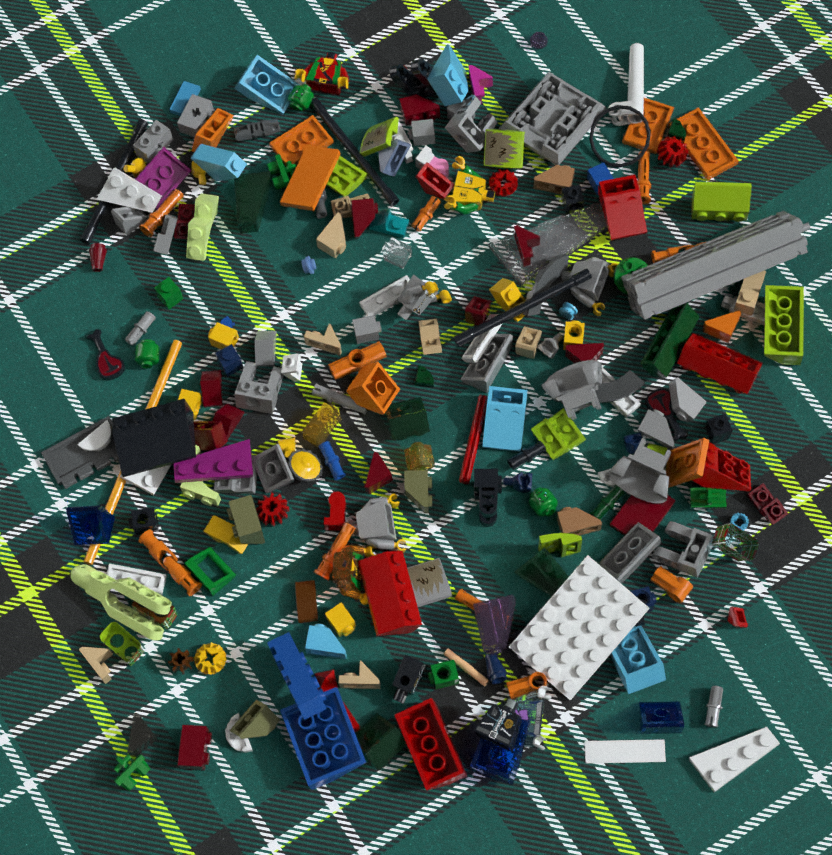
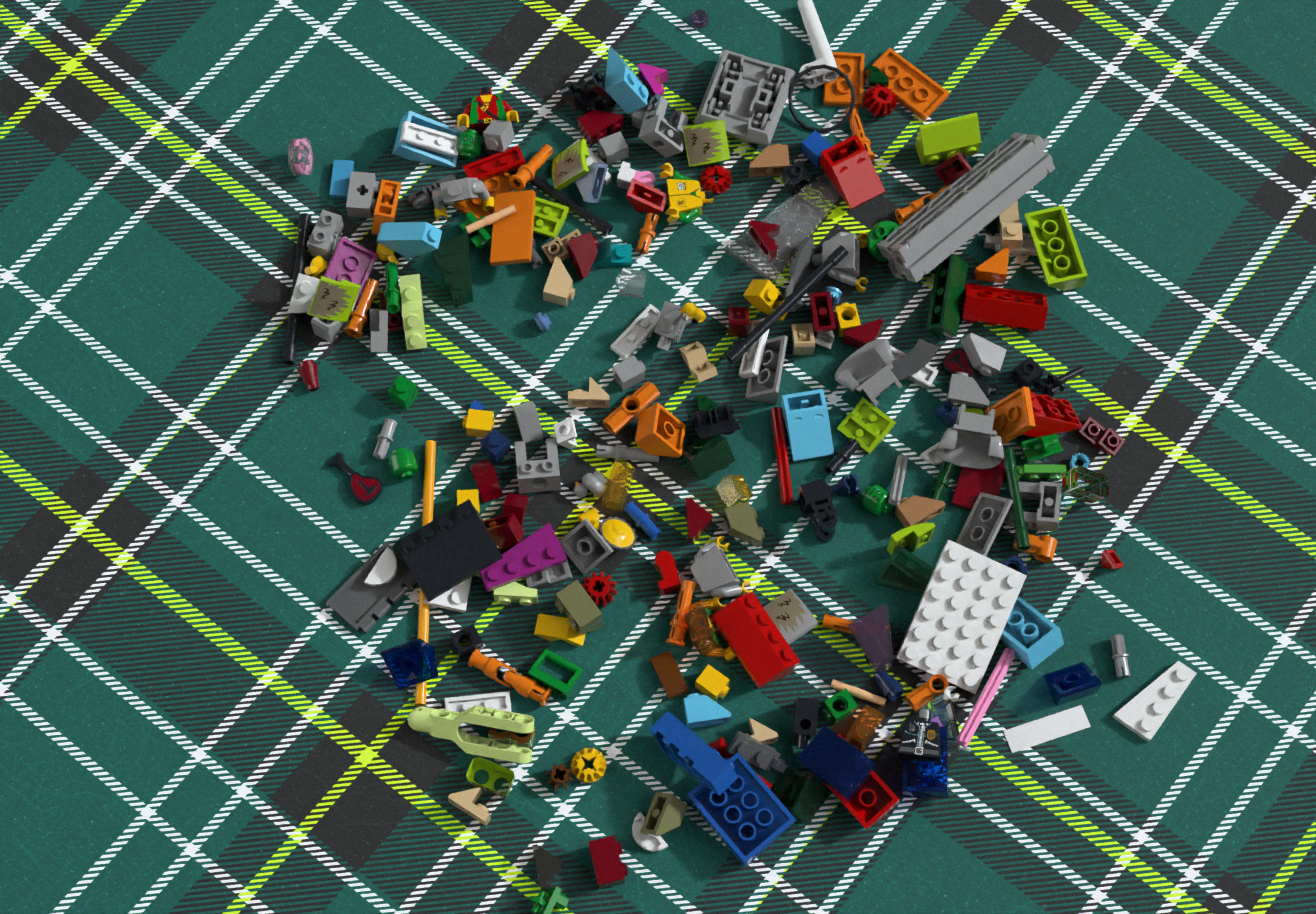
camera: 25 degrees left, 0 degrees up
none -> clear head [288,138,313,176]
none -> slope [307,276,361,322]
none -> green pin [384,262,401,314]
none -> white tile [400,121,458,158]
none -> light grey torso [432,178,495,221]
none -> red tile [463,145,526,181]
none -> light nougat piece [465,205,516,234]
none -> light grey brick [483,119,515,152]
none -> orange pin [509,144,553,191]
none -> light grey animal [573,469,609,498]
none -> black hinge [691,404,741,439]
none -> dark grey hinge [727,731,788,773]
none -> clear blue slope [796,725,876,802]
none -> dark red slope [809,291,836,333]
none -> clear orange slope [845,704,885,752]
none -> light grey axle [888,454,908,506]
none -> dark red slope [934,150,972,185]
none -> bright pink axle [956,647,1016,747]
none -> dark green piece [1003,449,1030,551]
none -> bright green hinge [1006,464,1066,481]
none -> black piece [1034,366,1084,397]

